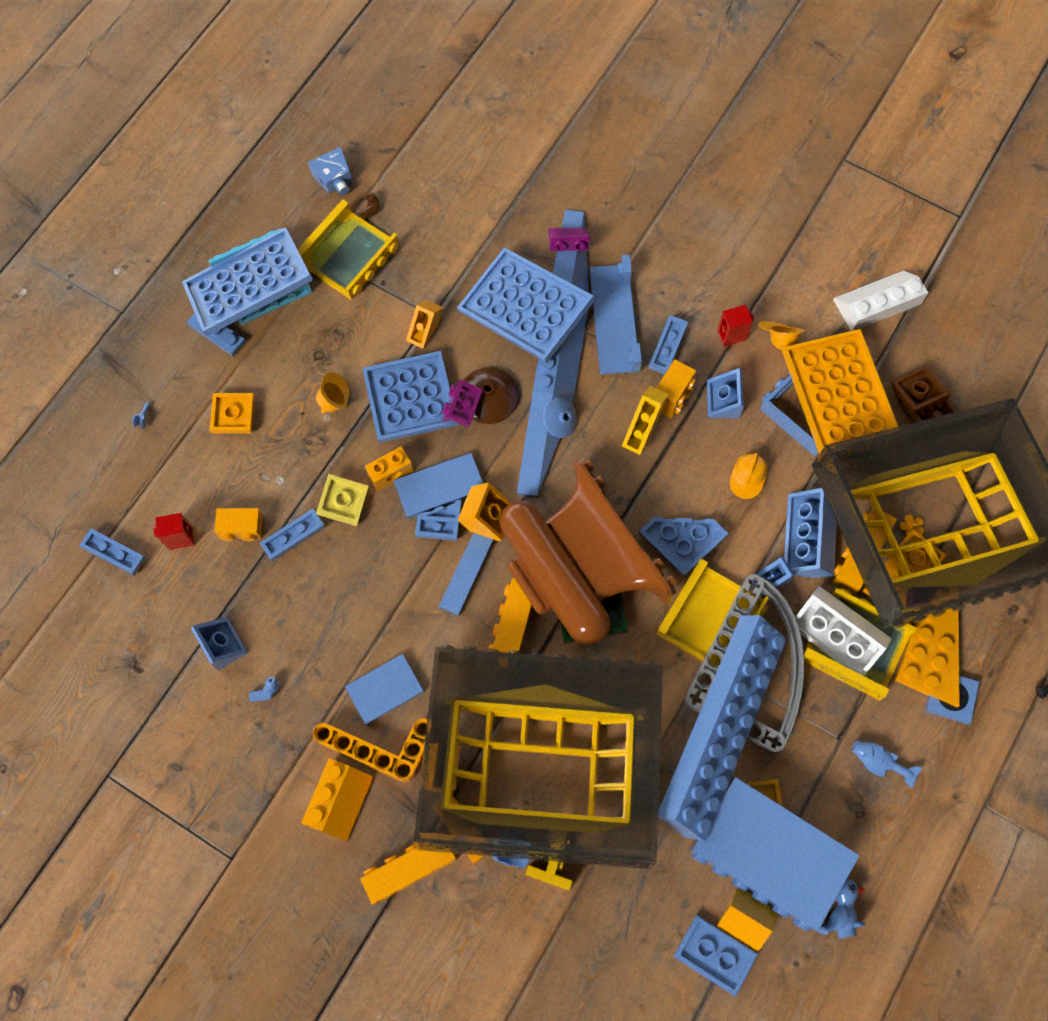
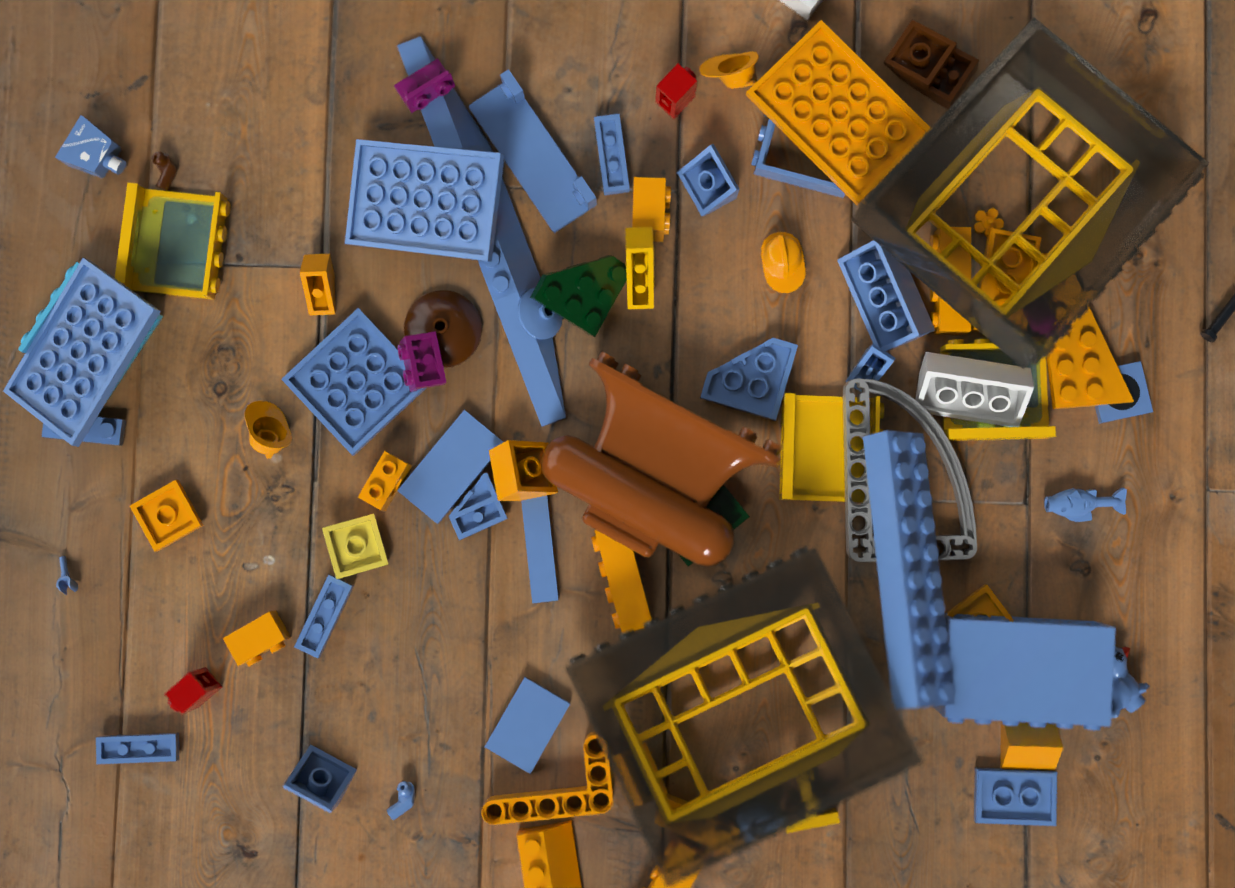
camera: 25 degrees left, 15 degrees up
none -> dark green plate [530,255,627,337]

